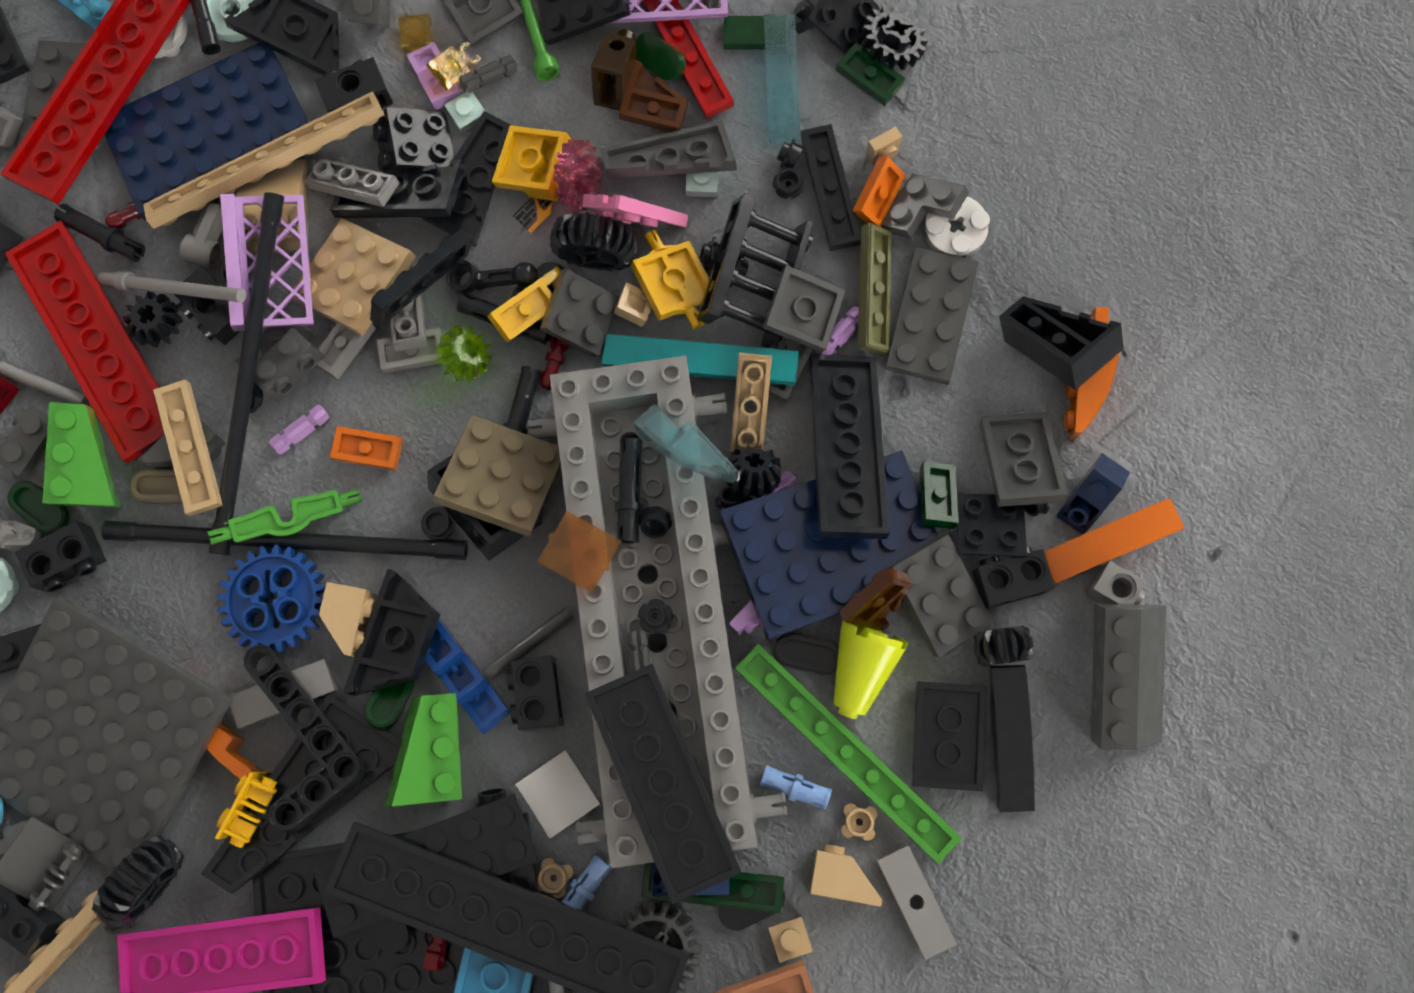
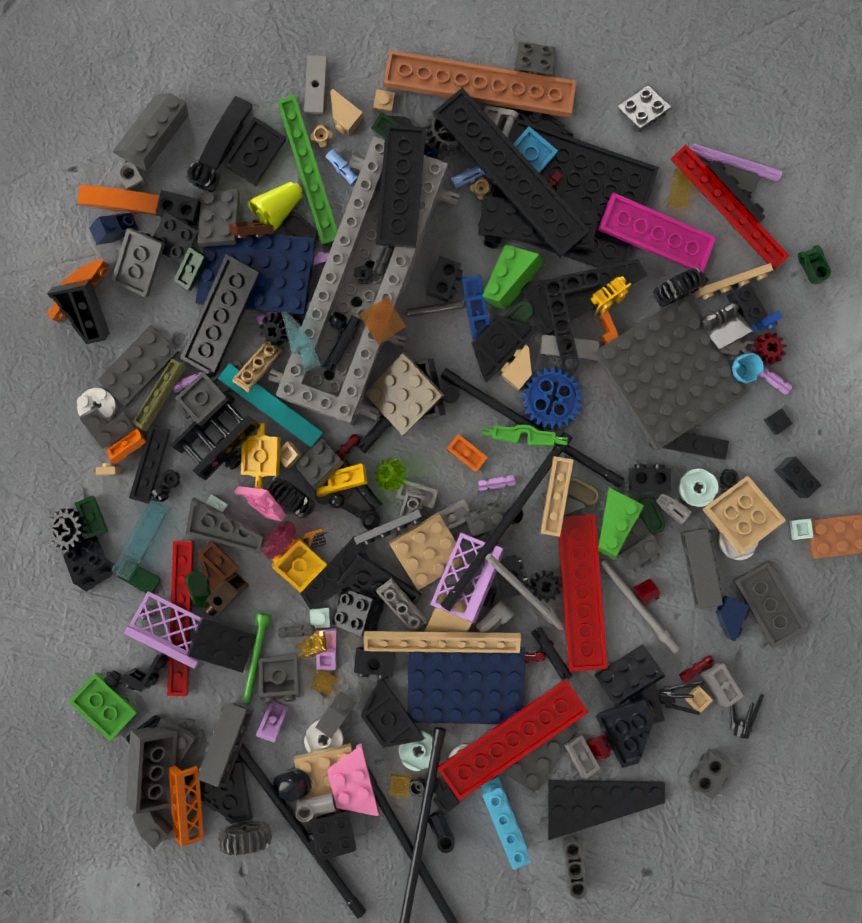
camera: 155 degrees left, 10 degrees up
white sticker [515,750,600,839] -> none

